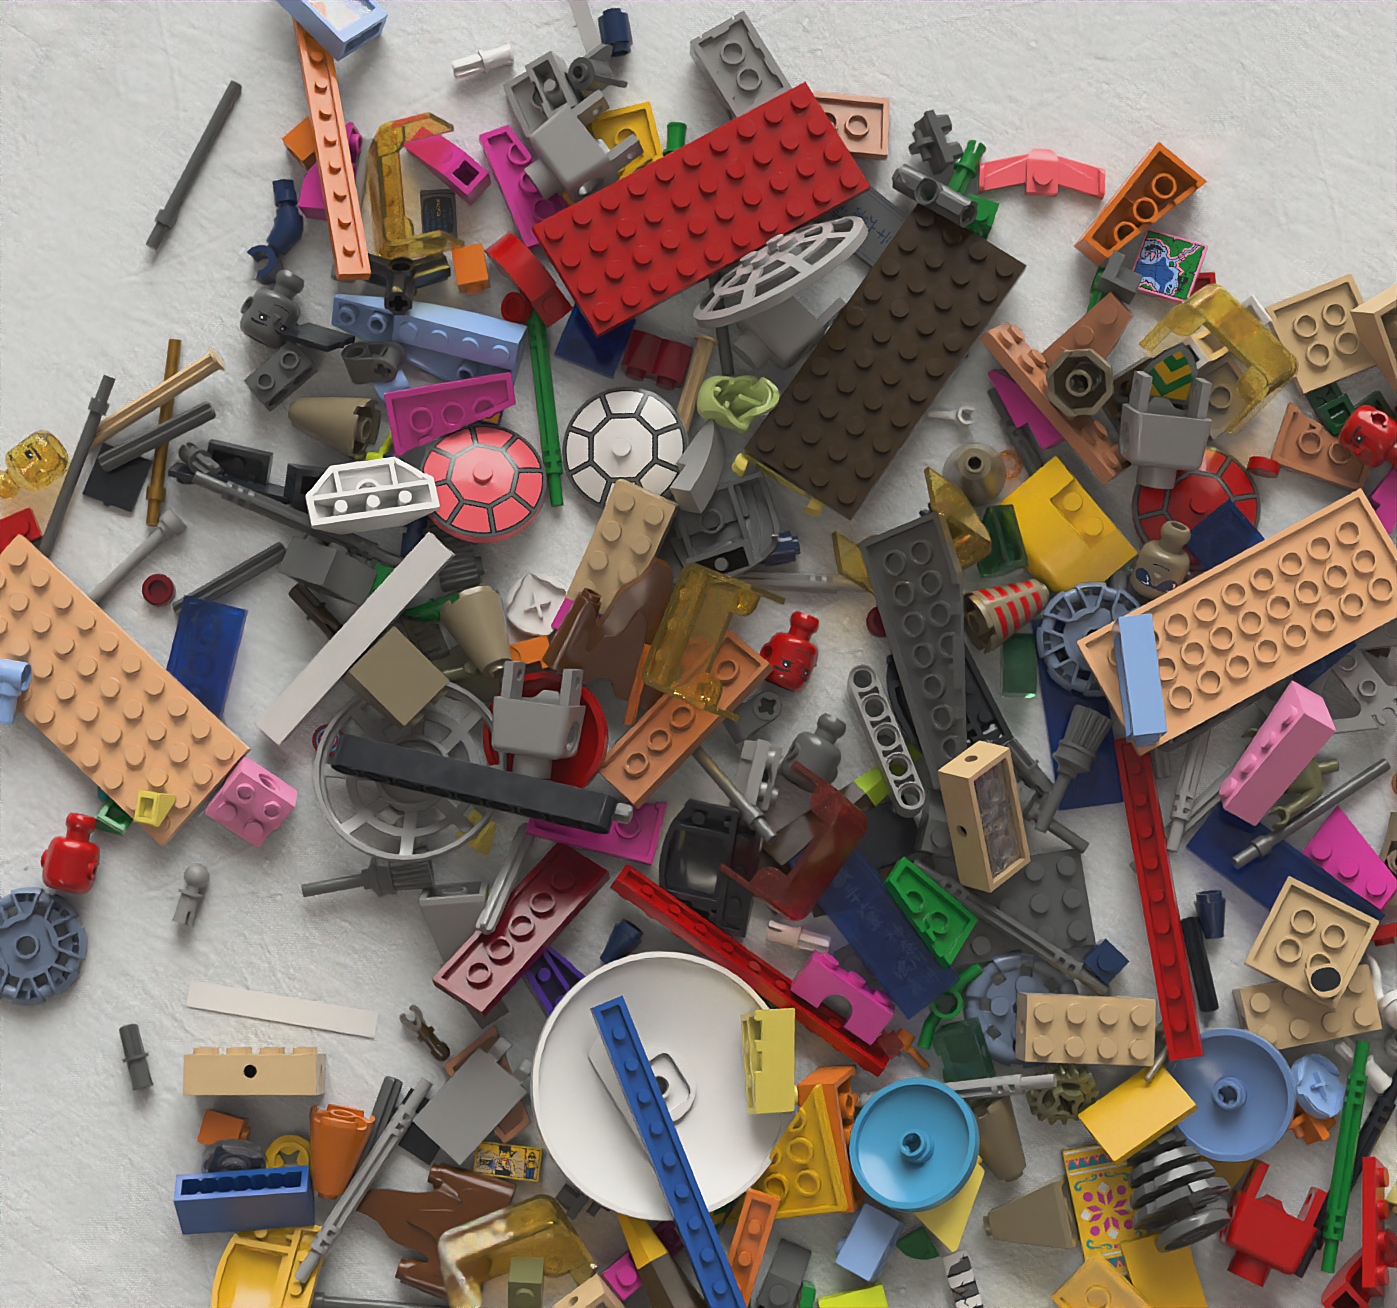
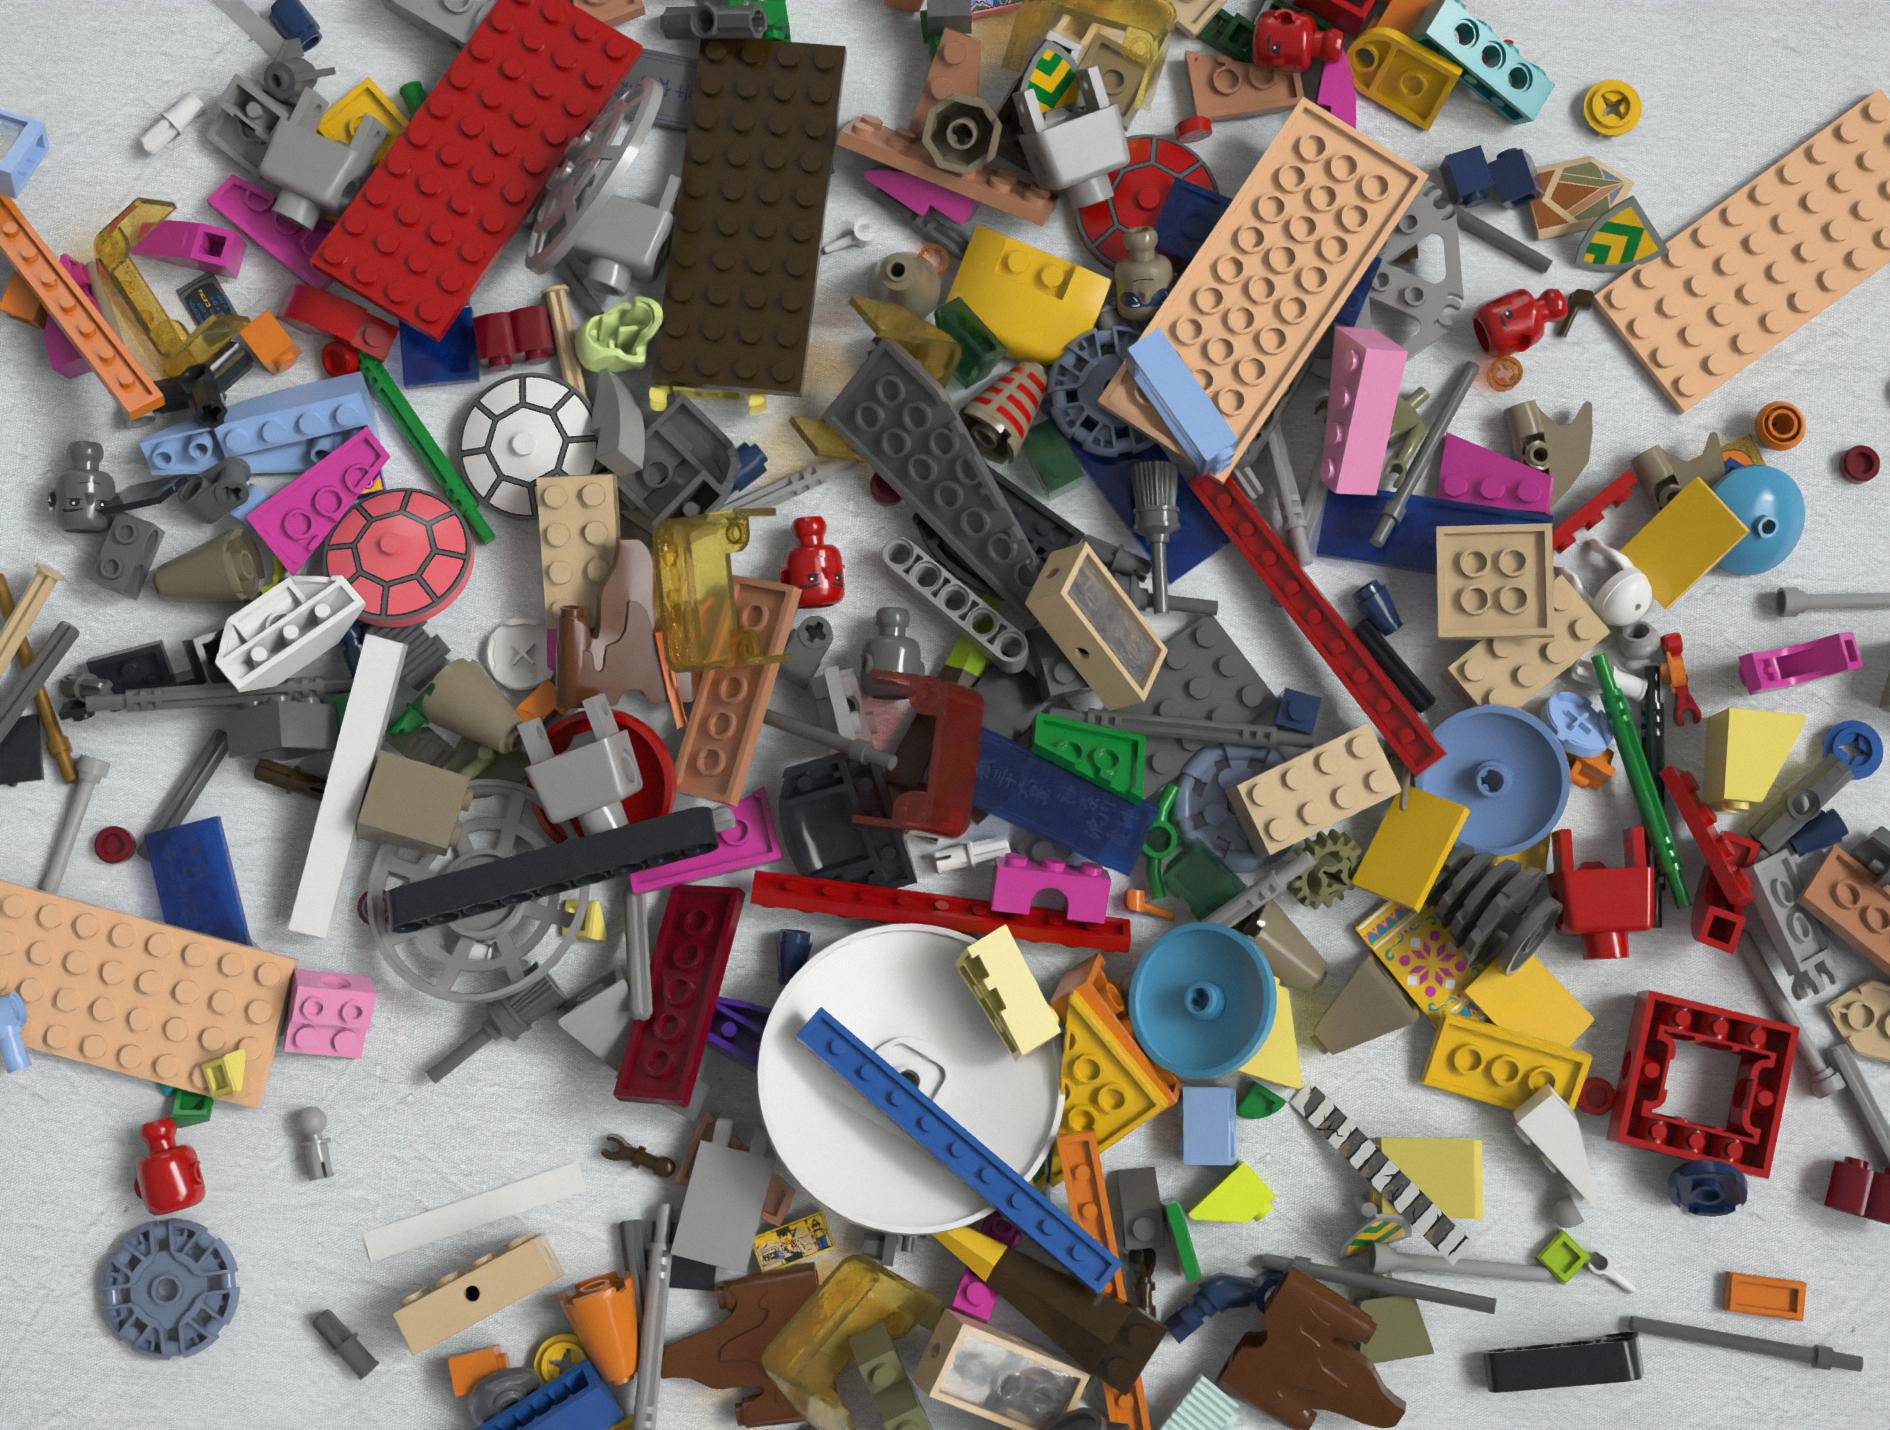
camera: 30 degrees left, 0 degrees up
dark blue piece [247,179,304,285] -> none
clear red plate [876,1029,905,1060] -> none
tile [1304,961,1343,999] -> none

